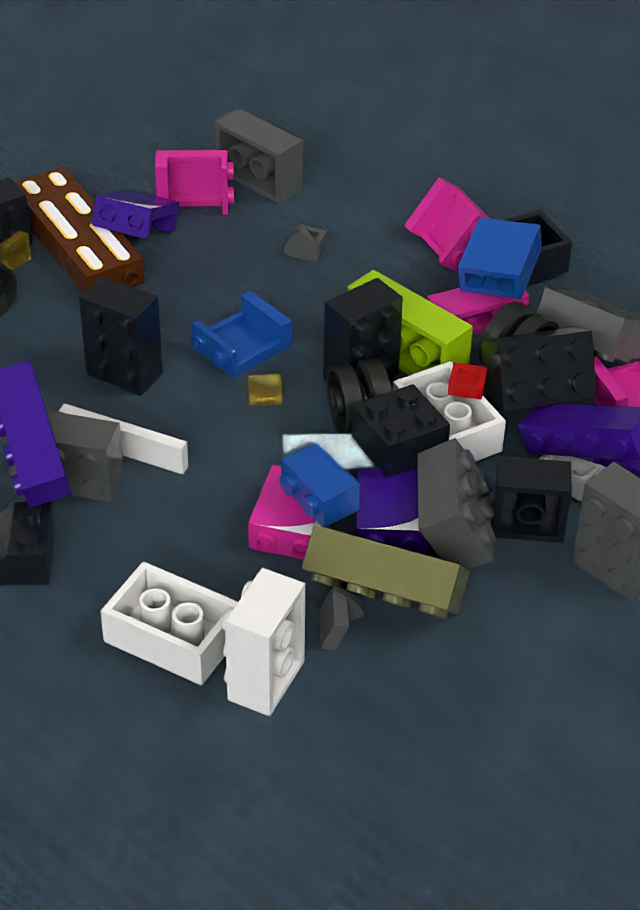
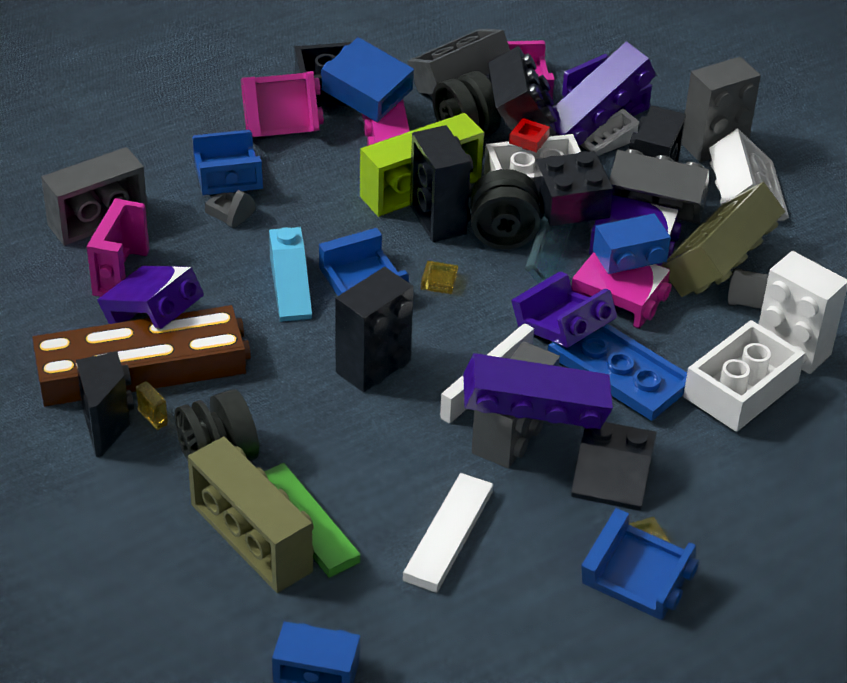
camera: 75 degrees left, 0 degrees up
none -> blue panel [192,130,263,195]
none -> medium azure slope [269,227,312,322]
none -> dark purple panel [511,271,617,348]
none -> blue plate [548,324,687,421]
none -> white slope [709,128,789,221]

